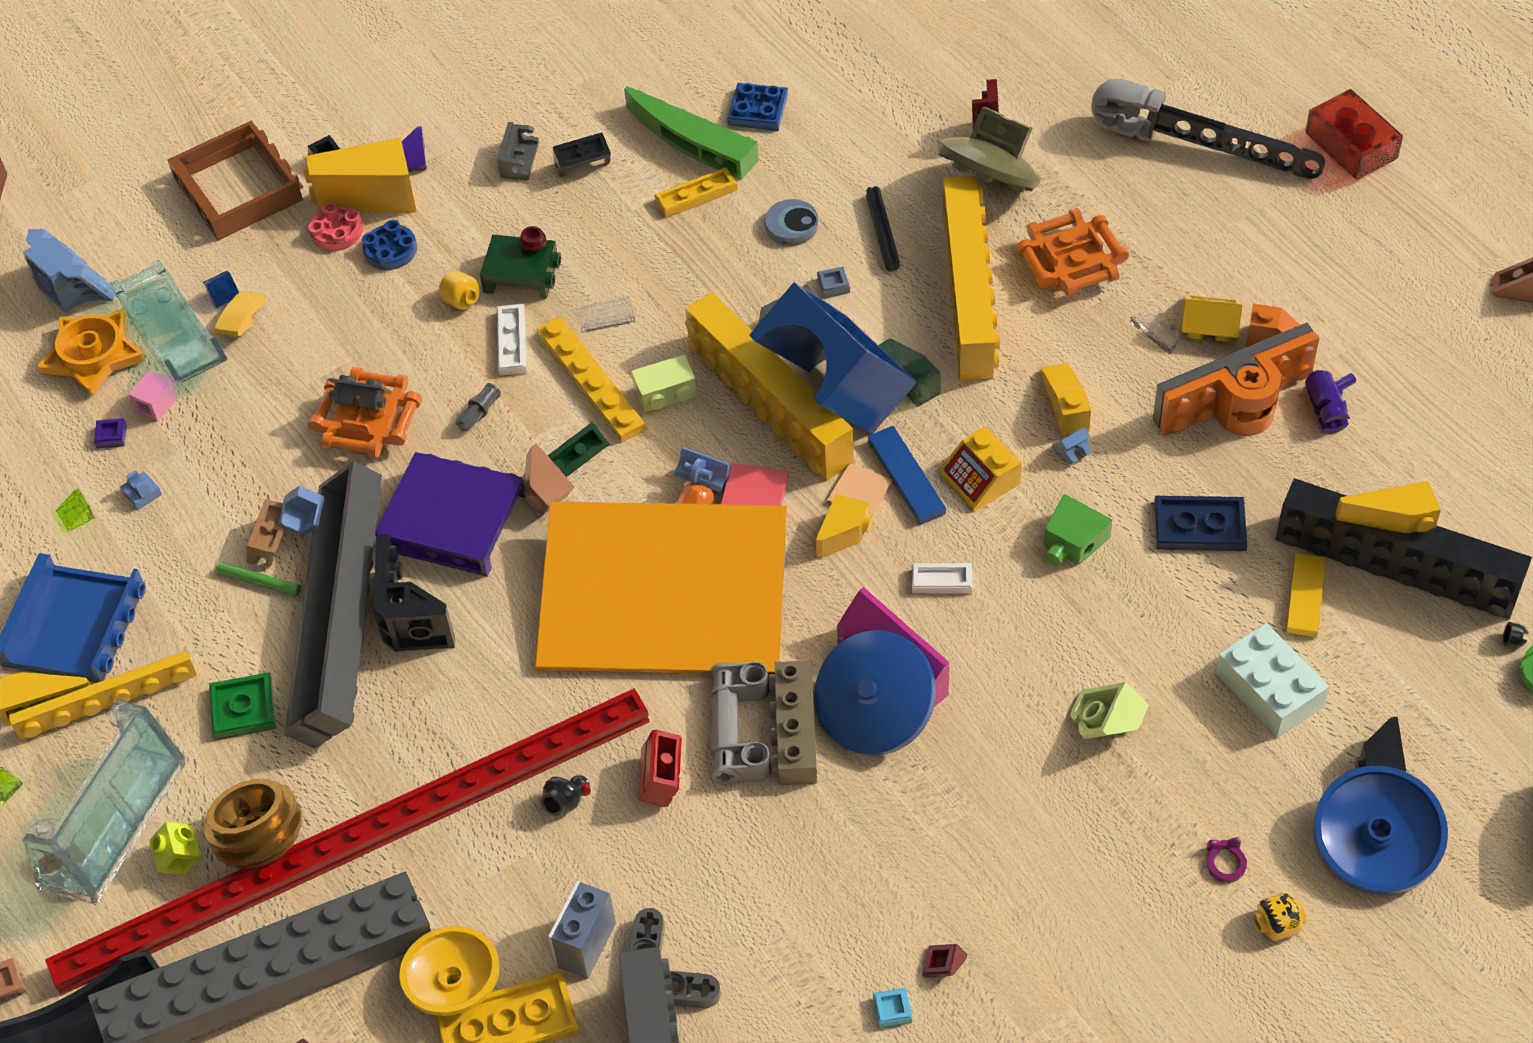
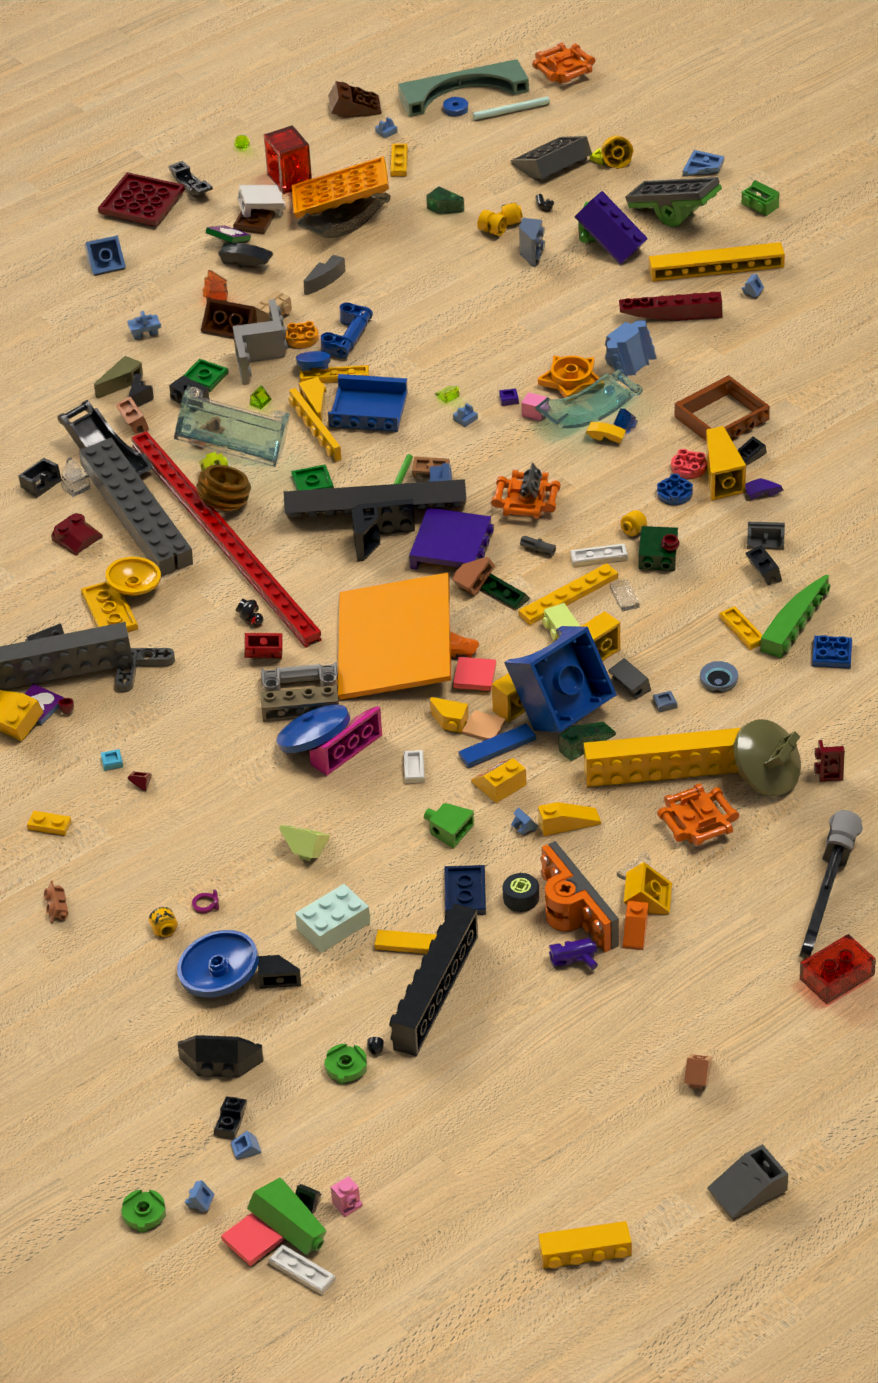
camera: 85 degrees right, 10 degrees down
sand blue piece [548,881,616,979] -> none
medium blue hips [674,447,732,492] -> none
black axle [866,186,900,271] -> none
yellow slope [1335,481,1441,533] -> none
none -> black wheel [502,873,539,912]

